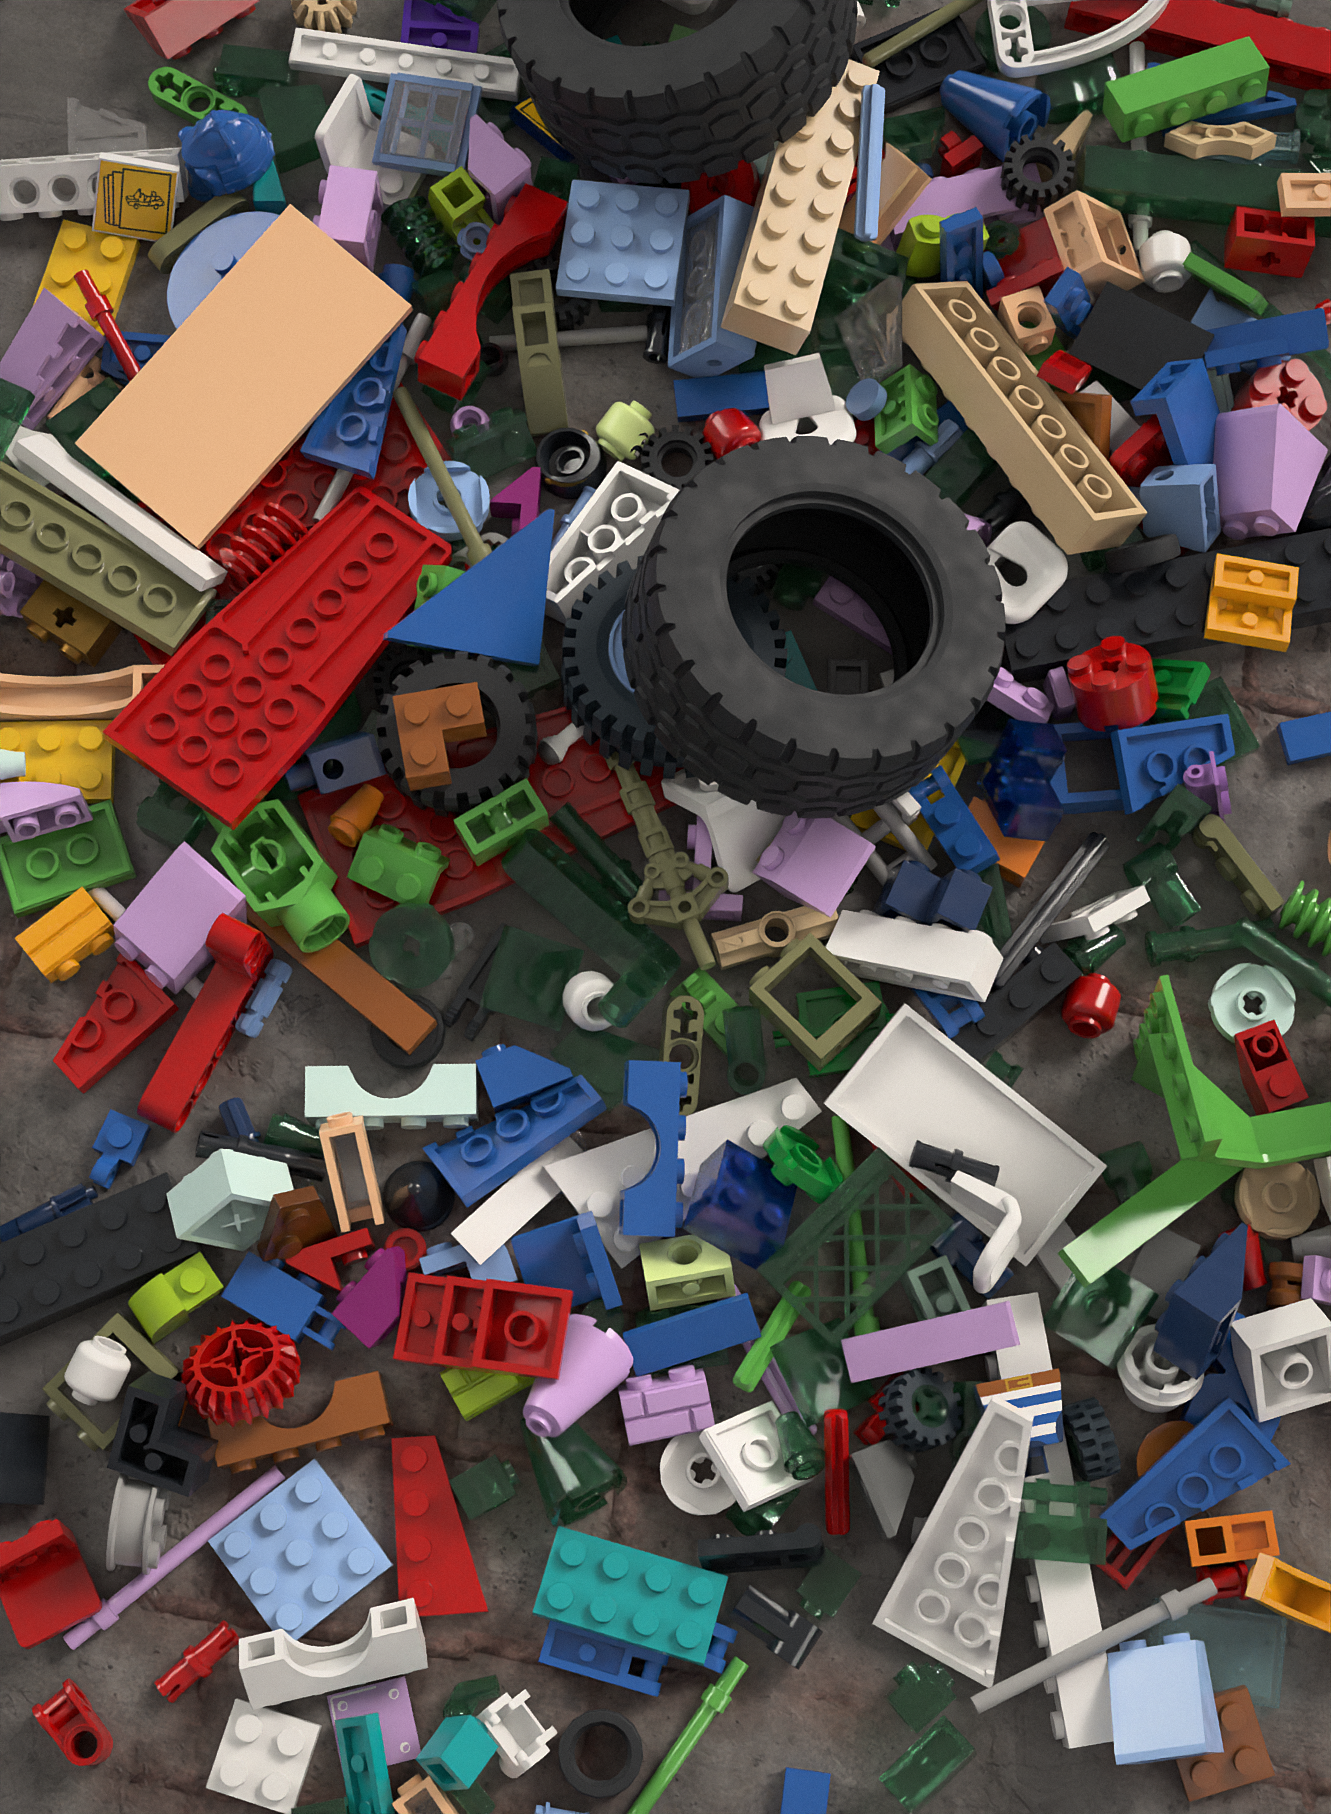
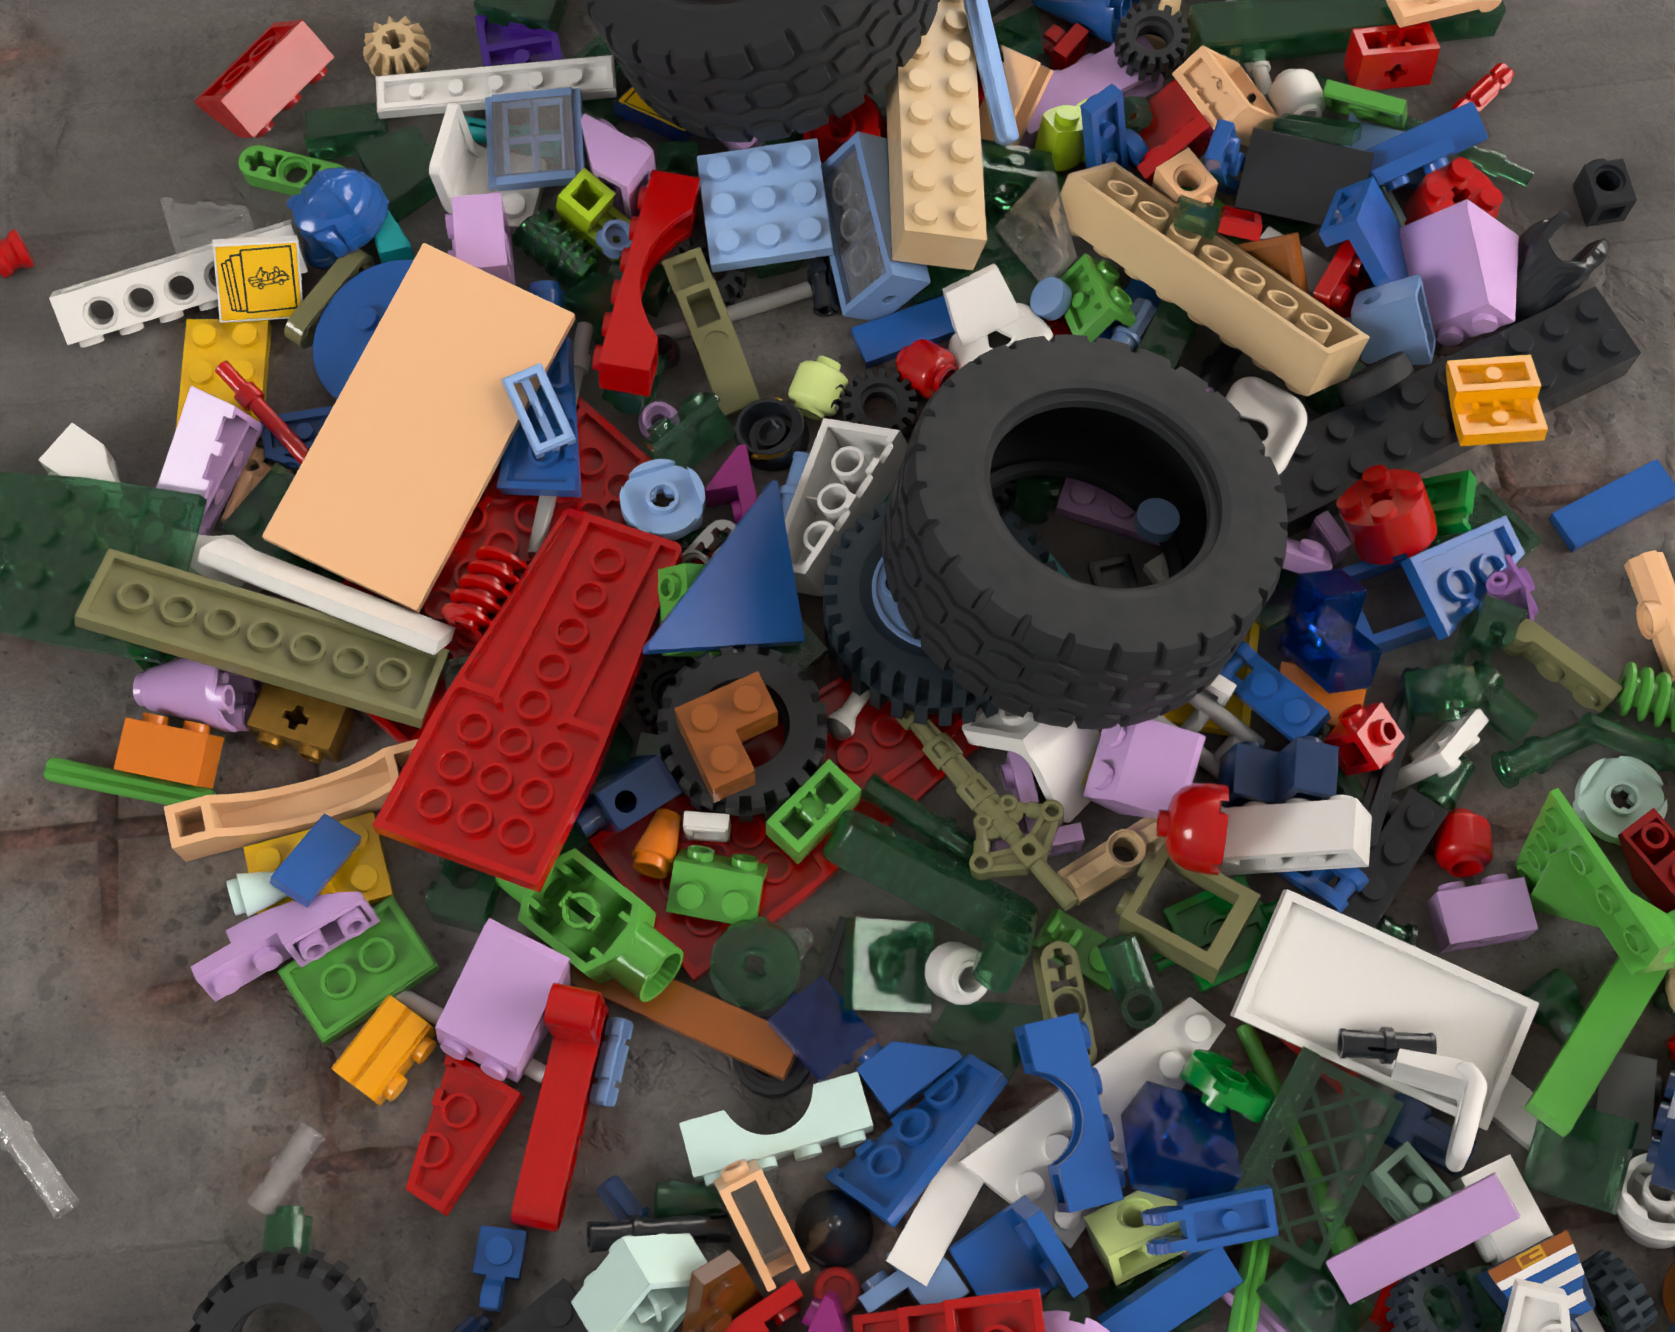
camera: 15 degrees left, 5 degrees down
olive bar [393,387,492,566] -> none
none -> blue tile [270,813,361,908]
none -> light blue tile [502,363,576,459]
none -> white tile [683,811,731,843]
none -> clear blue piece [767,976,875,1083]
none -> medium blue tile [1134,498,1180,543]
none -> blue hinge [1142,1184,1279,1255]
none -> red cylinder [1156,783,1229,876]
none -> clear green tile [1174,194,1219,240]
none -> clear green tile [1272,113,1363,146]
none -> red brick [1323,702,1405,776]
none -> clear green brick [1404,664,1479,723]
none -> lavender brick [1426,874,1538,954]

